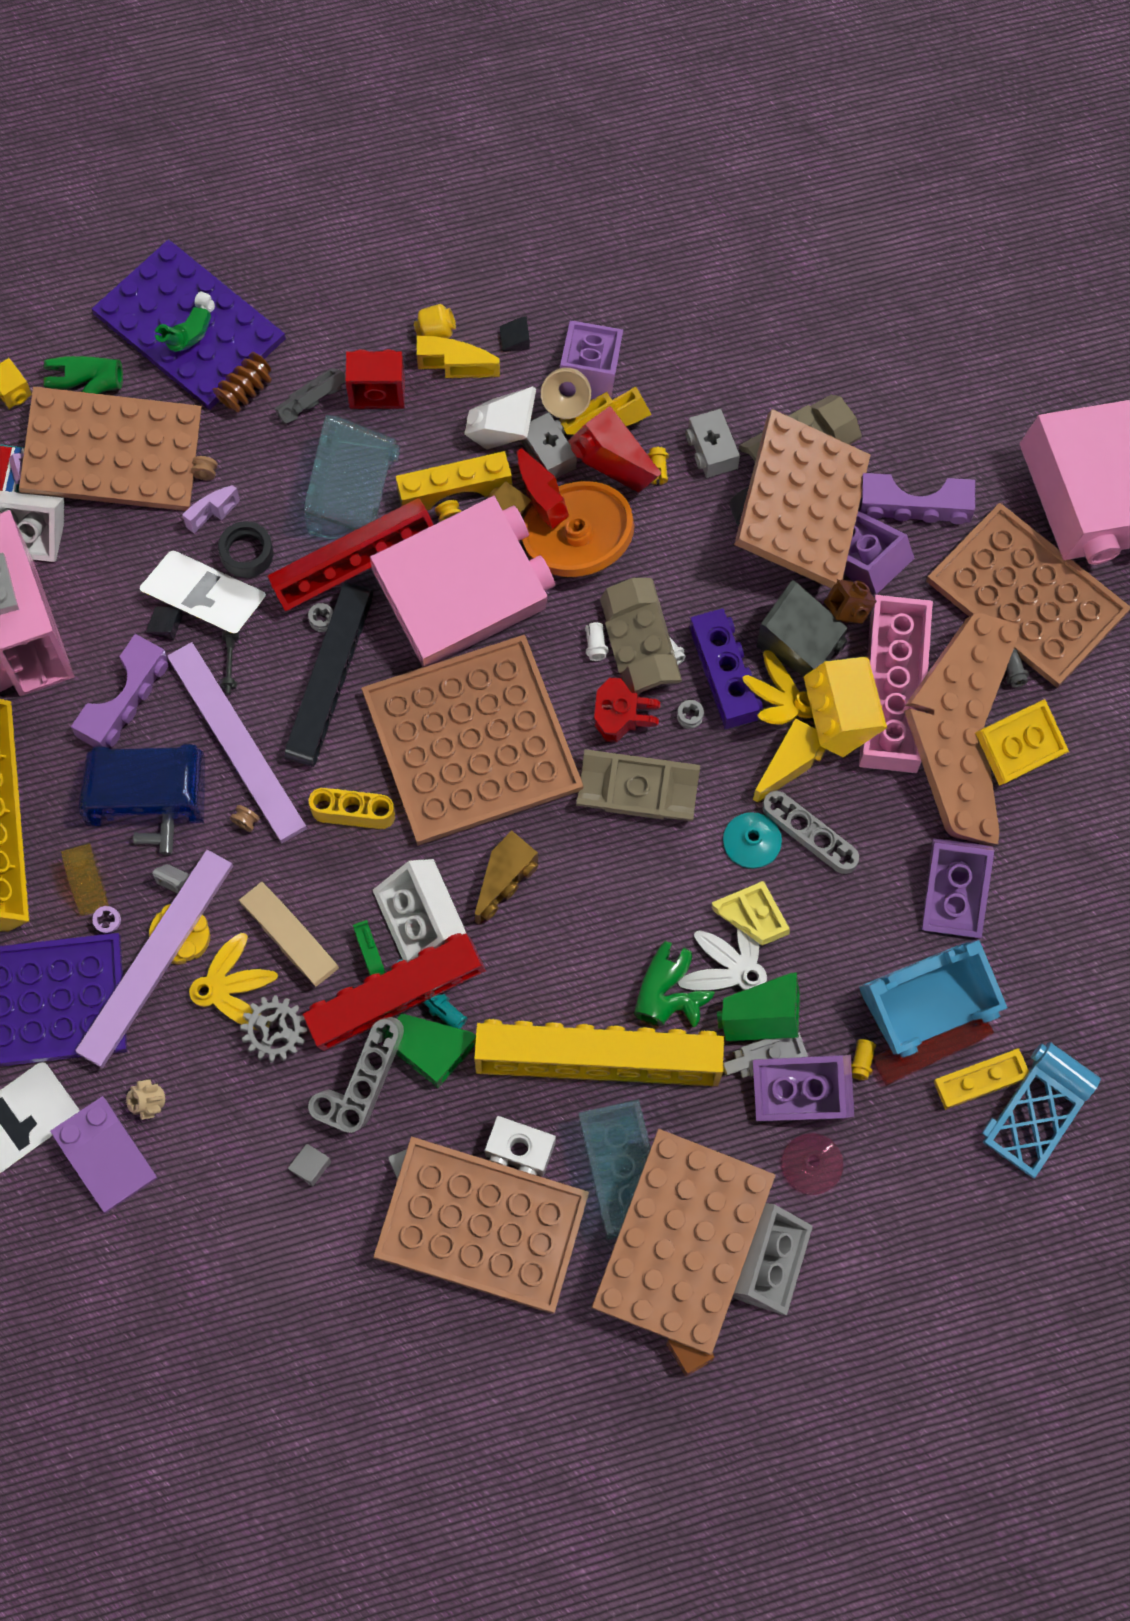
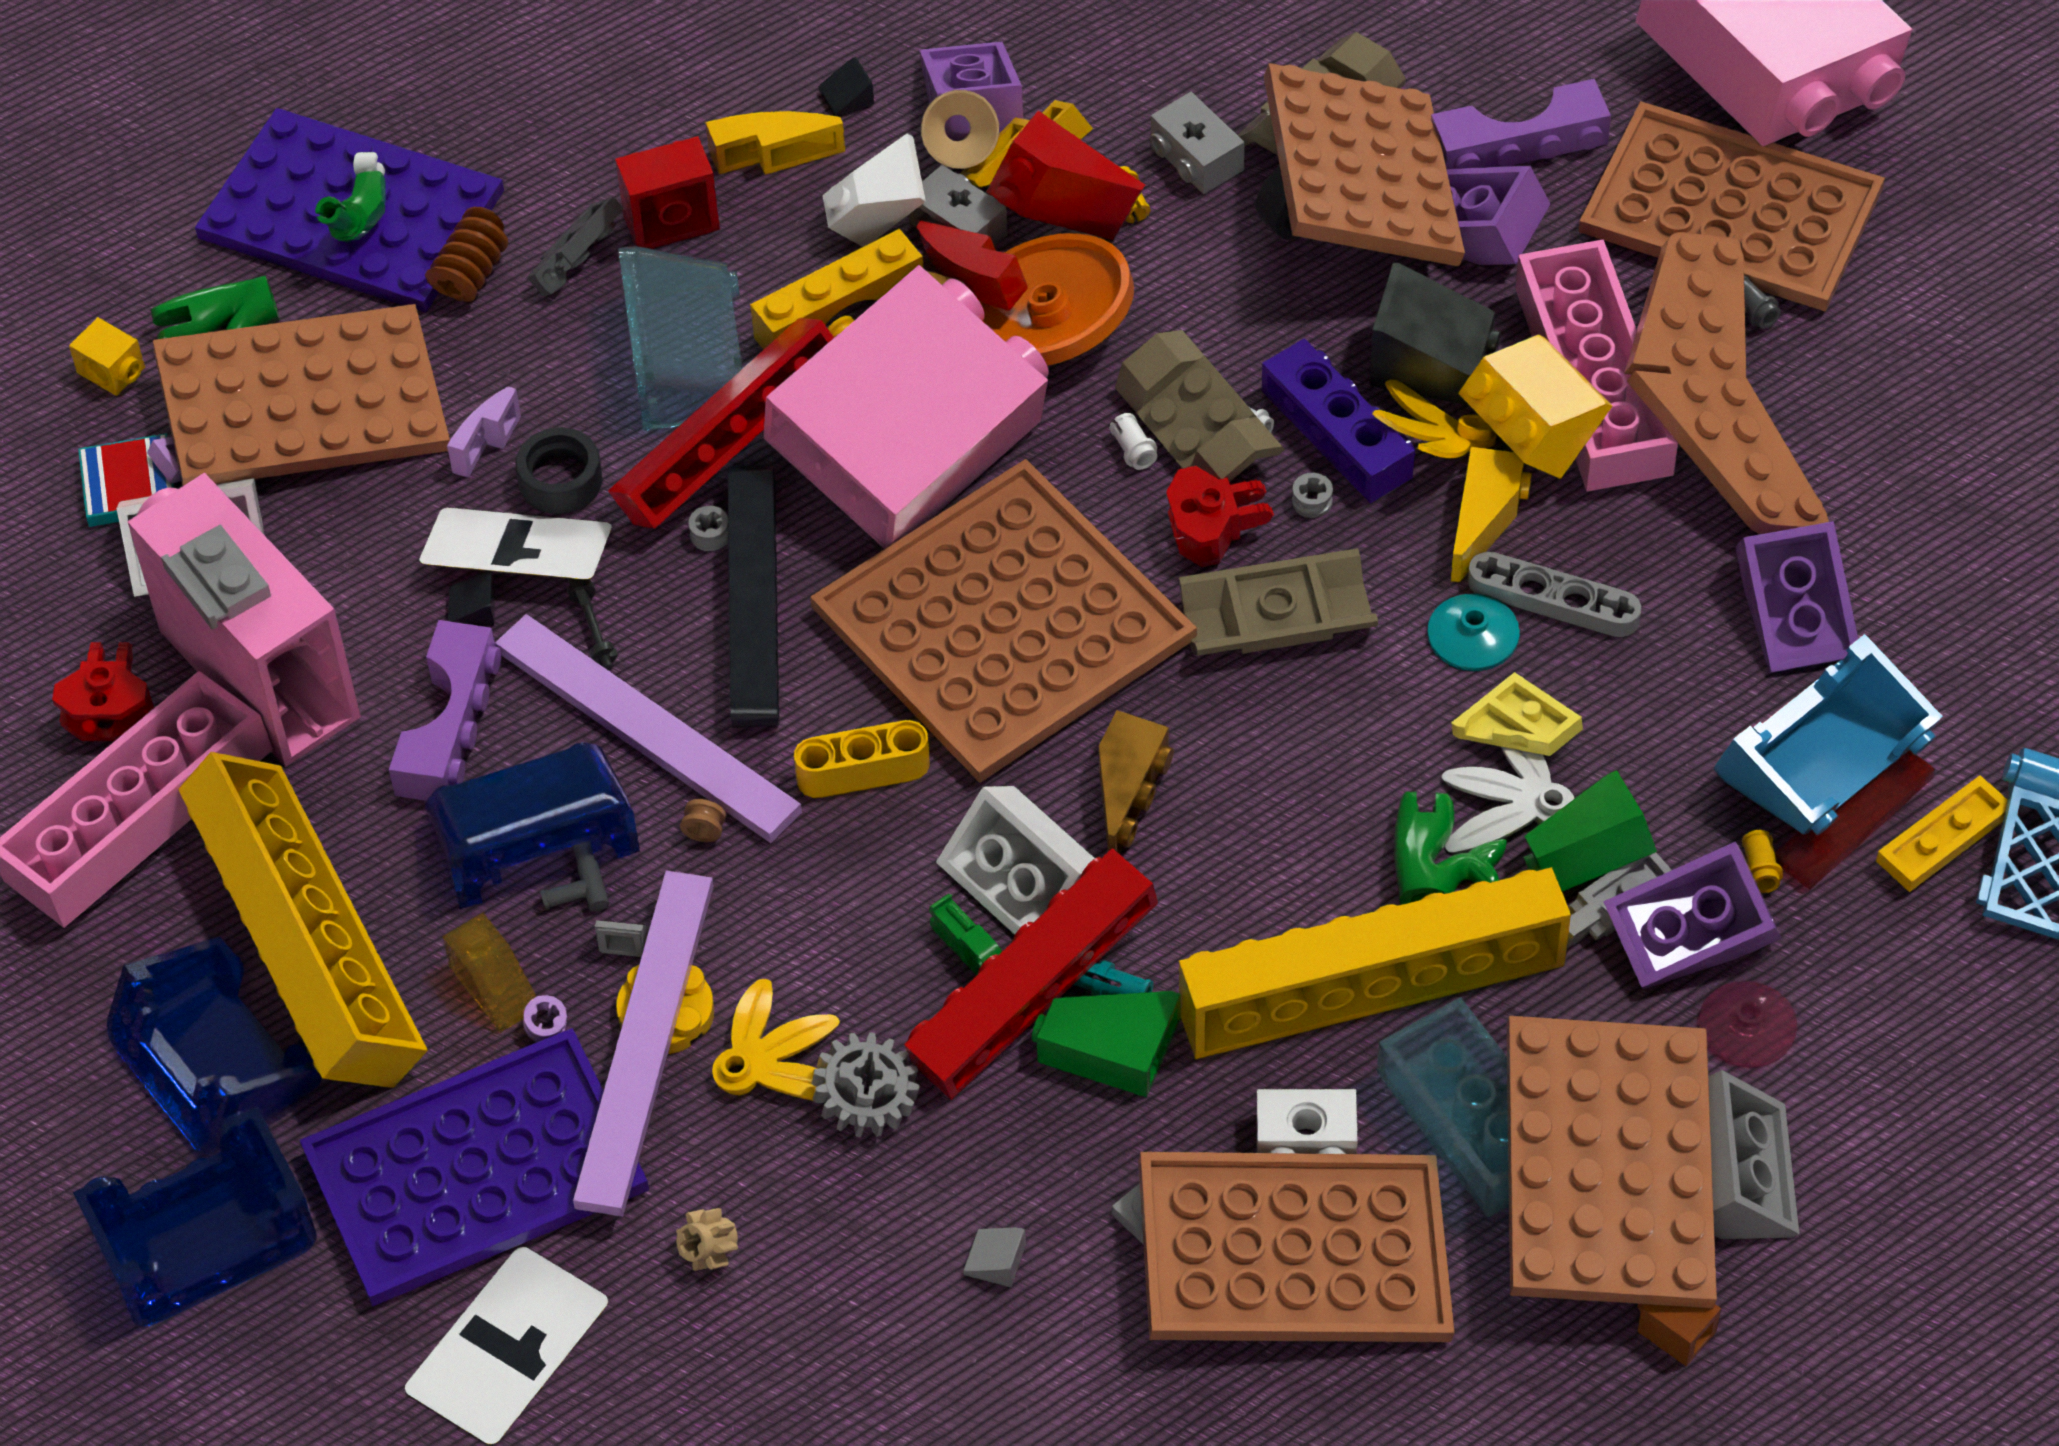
camera: 15 degrees left, 15 degrees down
medium lavender slope [50,1096,158,1213] -> none
medium nougat bush [191,456,218,480] -> none
tan slope [239,882,339,987] -> none
light grey beam [308,1017,404,1133] -> none
yellow head [414,304,456,338] -> none
reddish brown brick [824,579,877,624] -> none
yellow tile [975,699,1069,786] -> none

